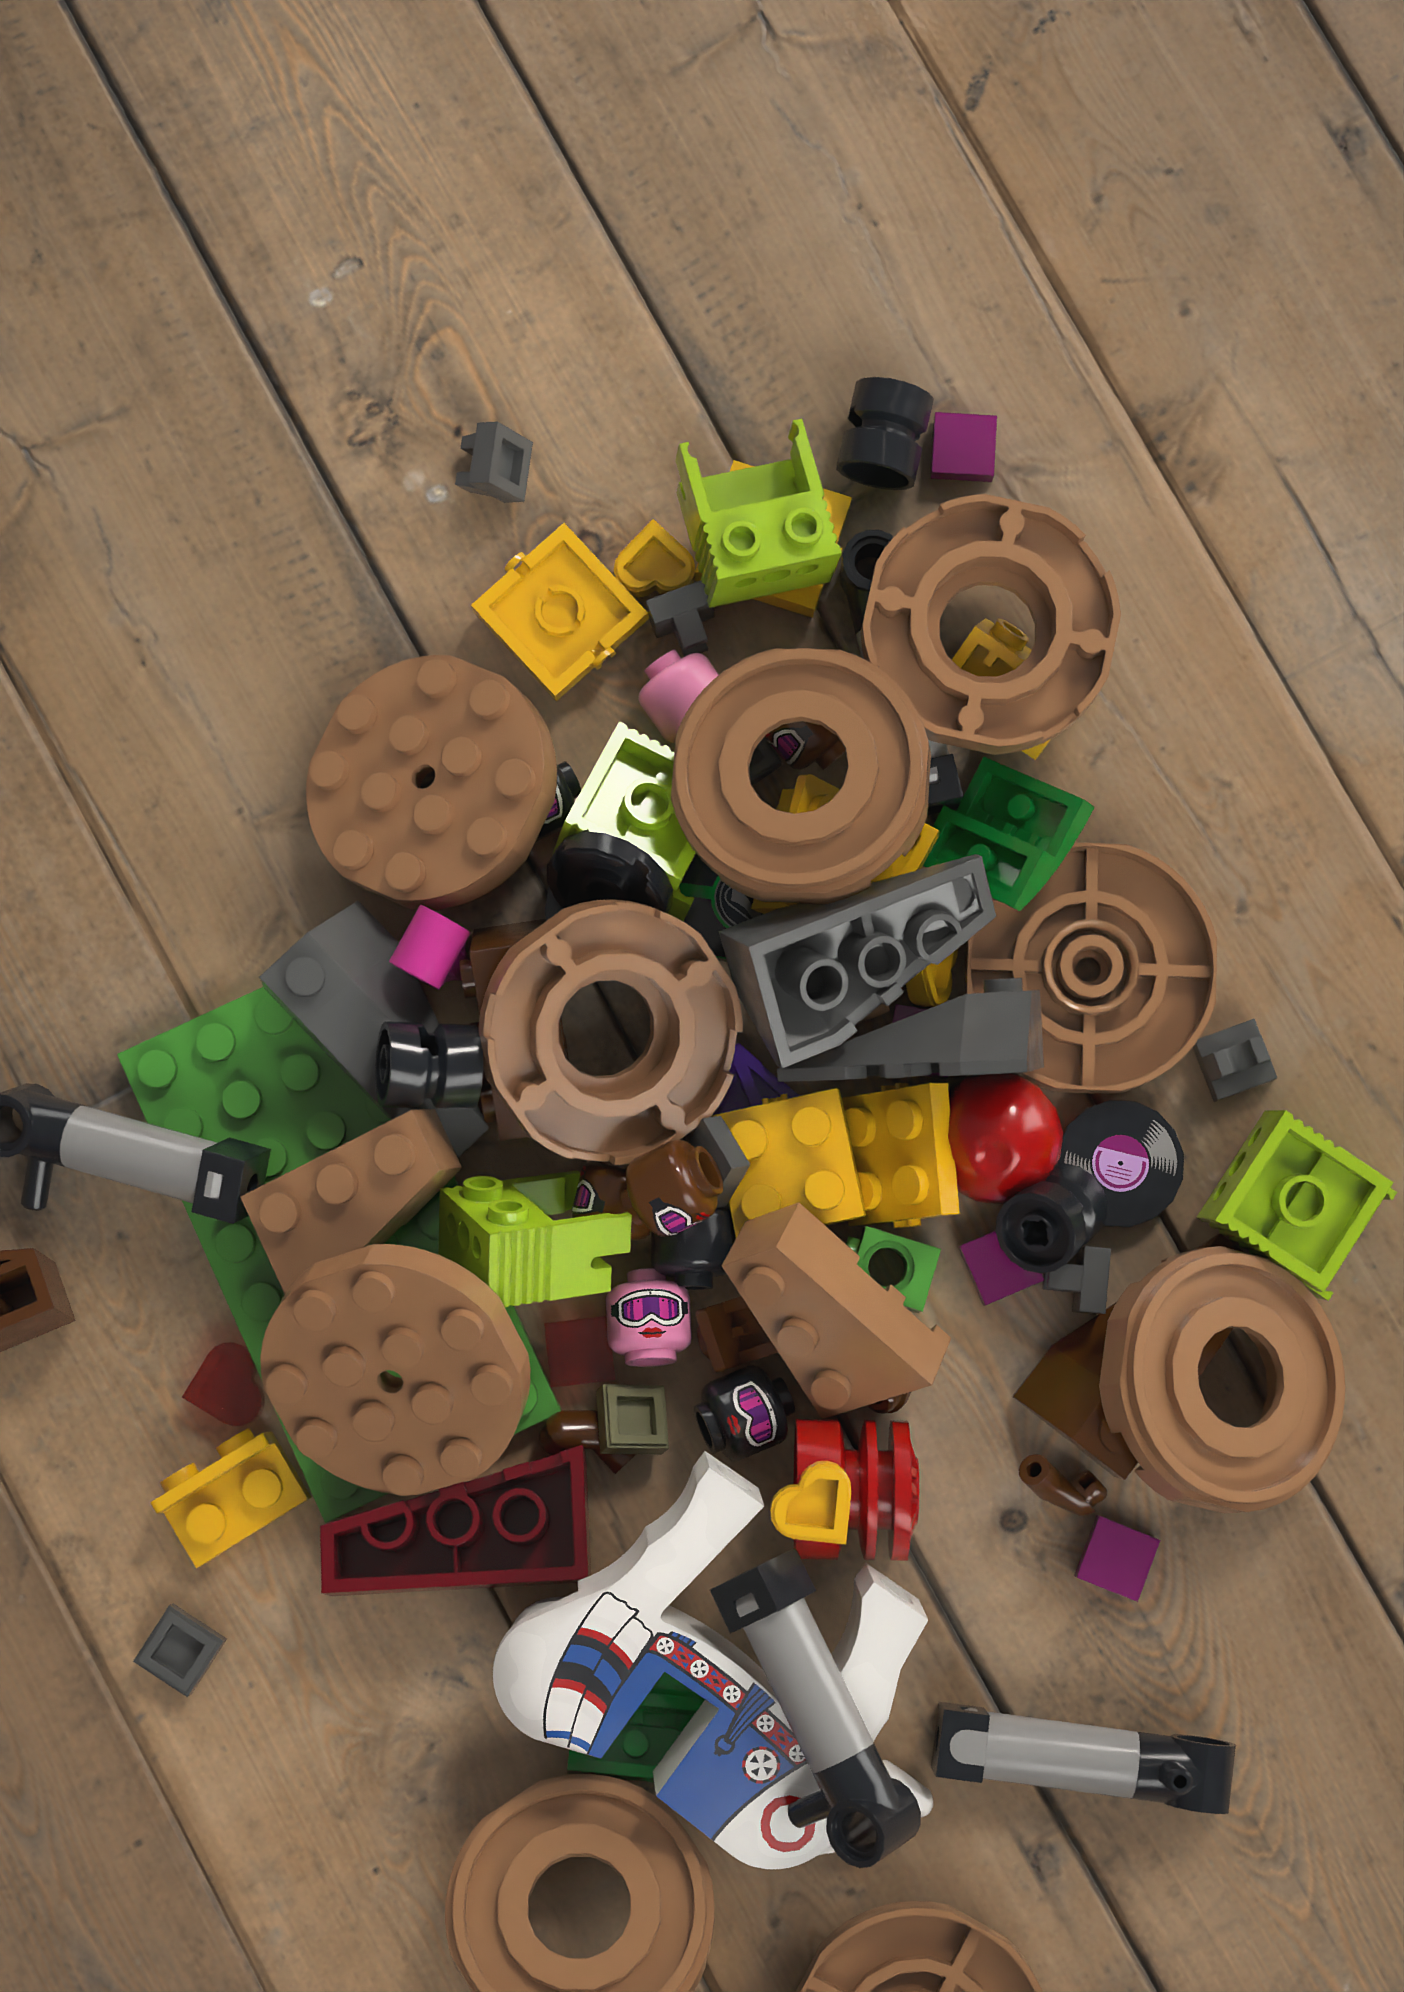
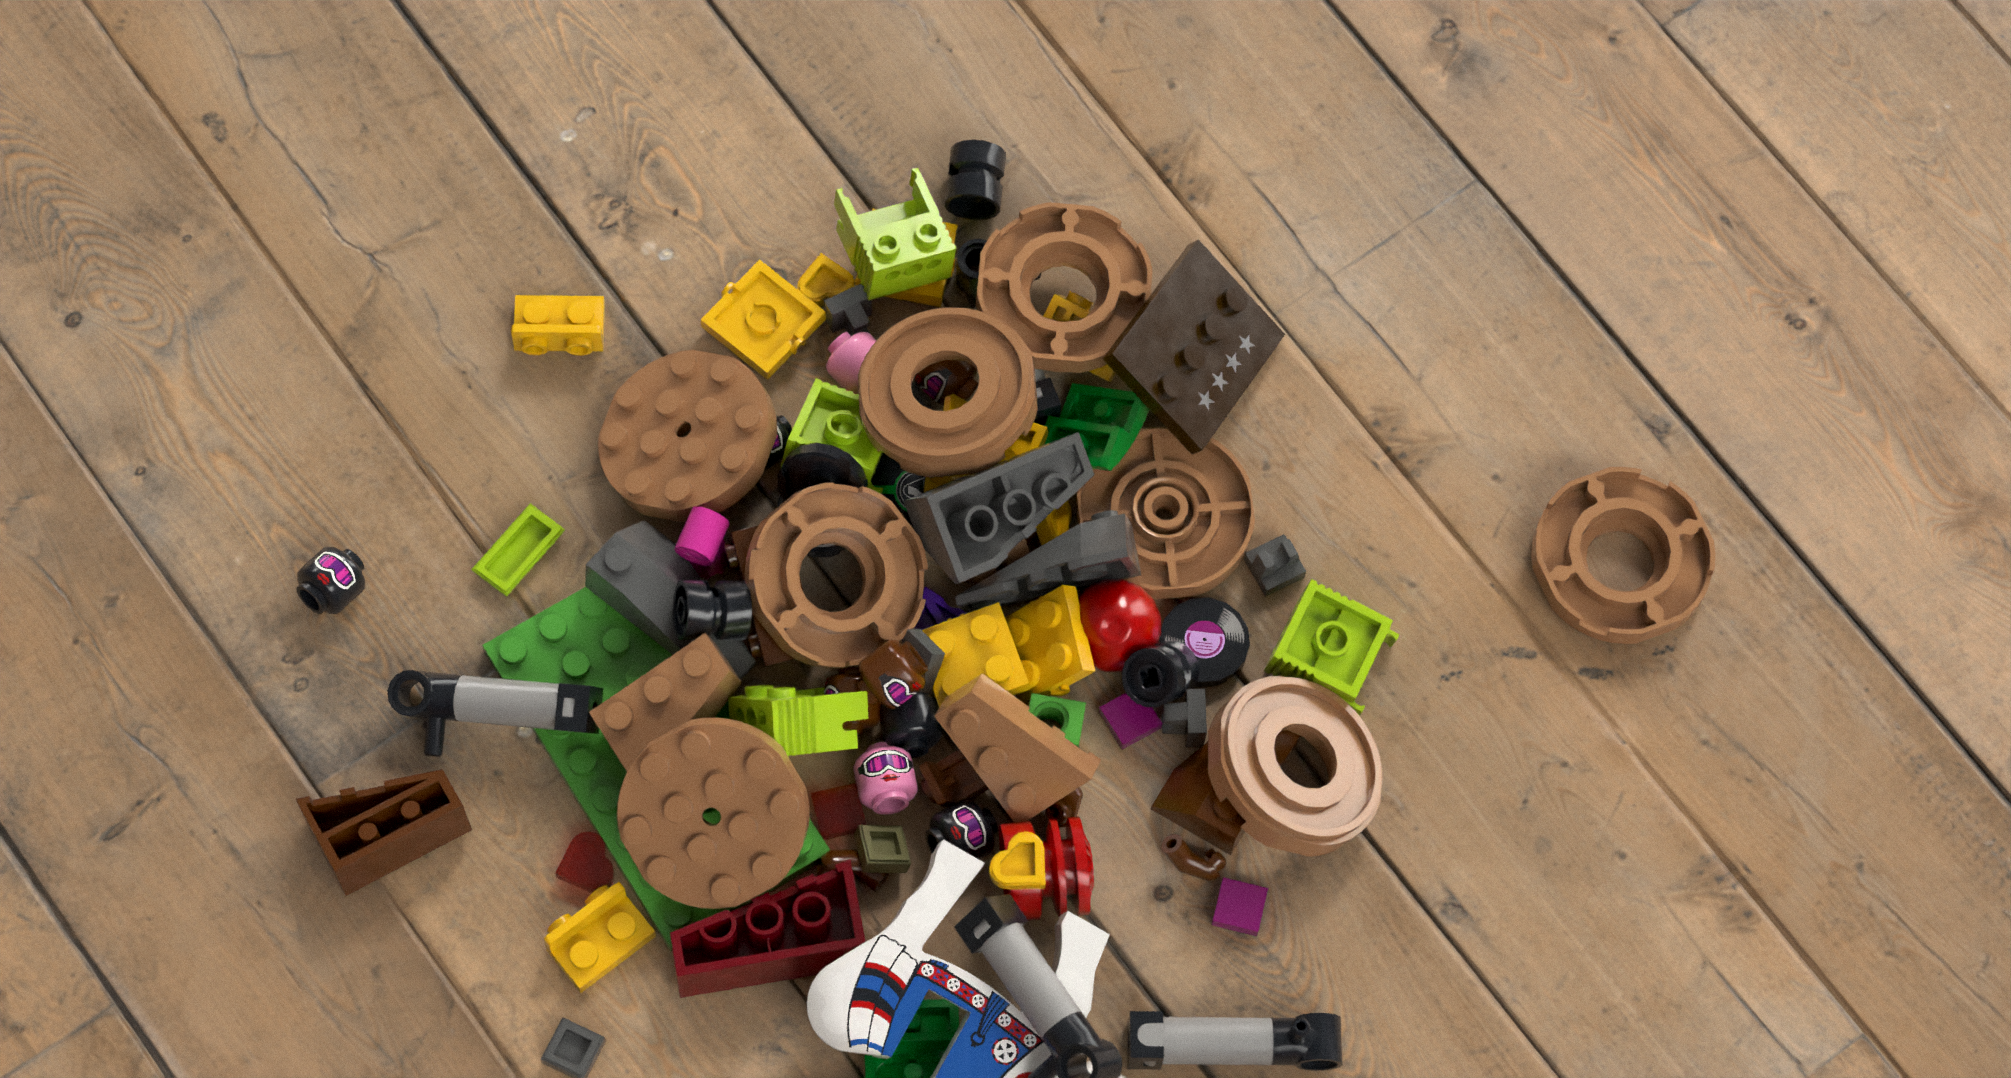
camera: 15 degrees left, 15 degrees down
dark grey tile [455,421,533,503] -> none
magenta tile [930,412,997,482] -> none
none -> lime tile [471,503,565,597]
none -> yellow bracket [511,295,605,356]
none -> dark brown plate [1103,239,1285,455]

